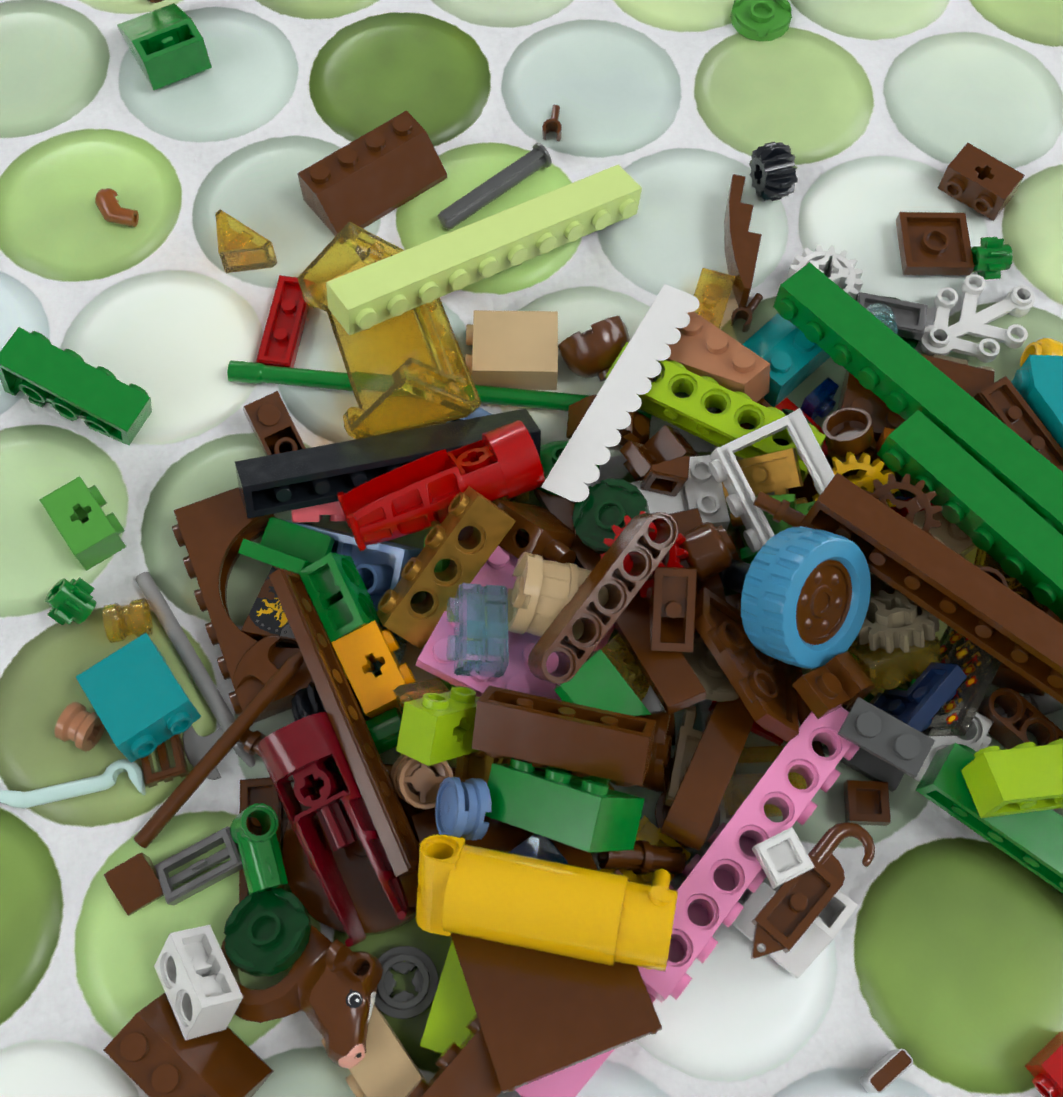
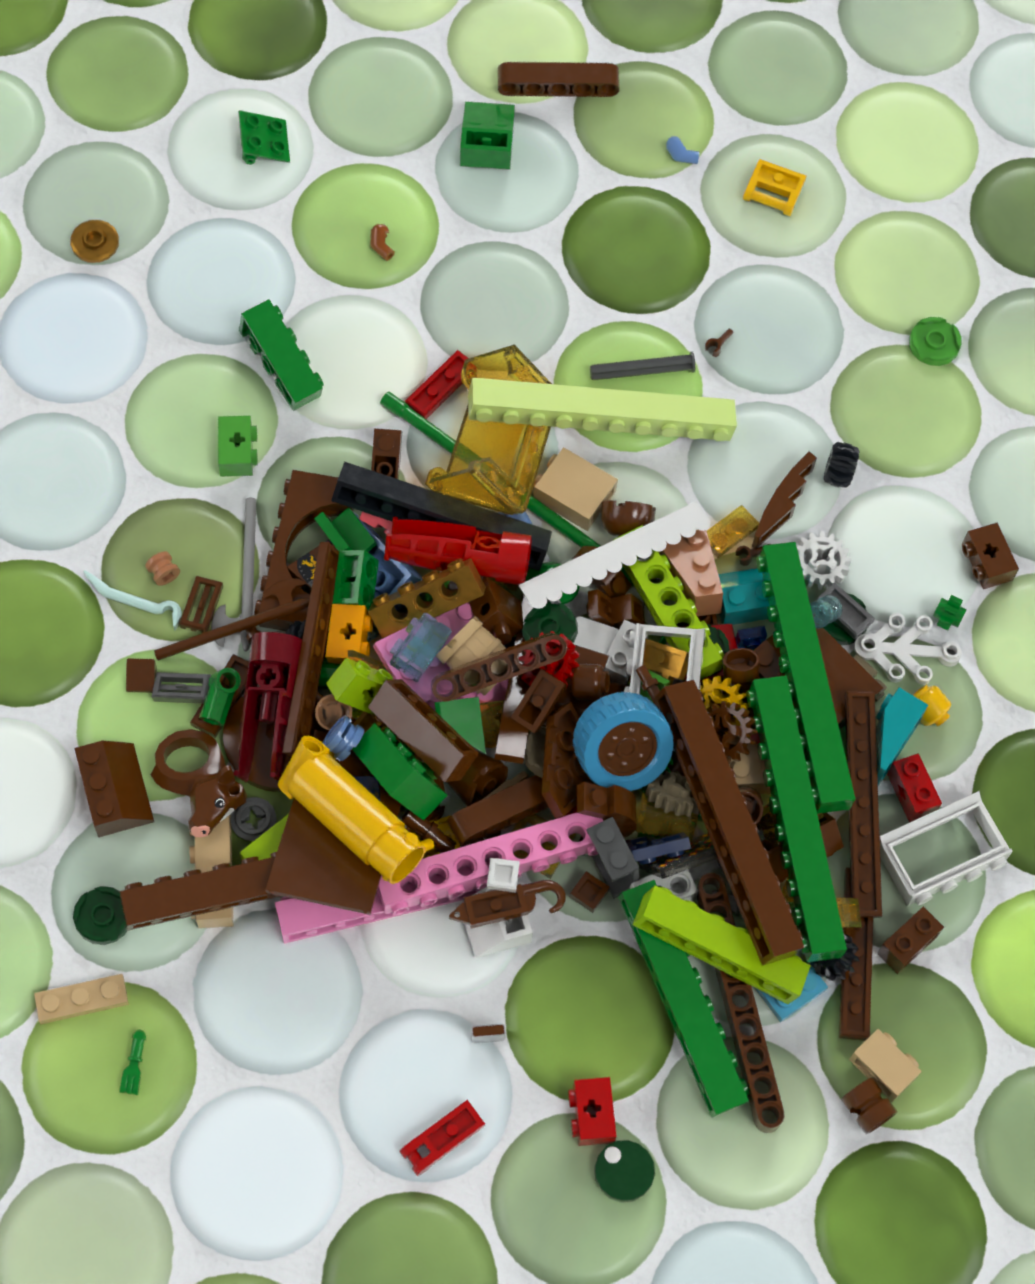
camera: 30 degrees right, 0 degrees up
green gear [45,577,96,626] -> none
teal panel [76,633,201,762] -> none
clear yellow wheel [103,598,153,643] -> none
white brick [154,925,243,1040] -> none
clear yellow slope [216,210,278,273] -> none
dark green tile [224,888,311,977] -> none
reddish brown slope [297,110,447,242] -> none
reddish brown slope [640,456,690,496] -> none
reddish brown plate [896,212,974,276] -> none

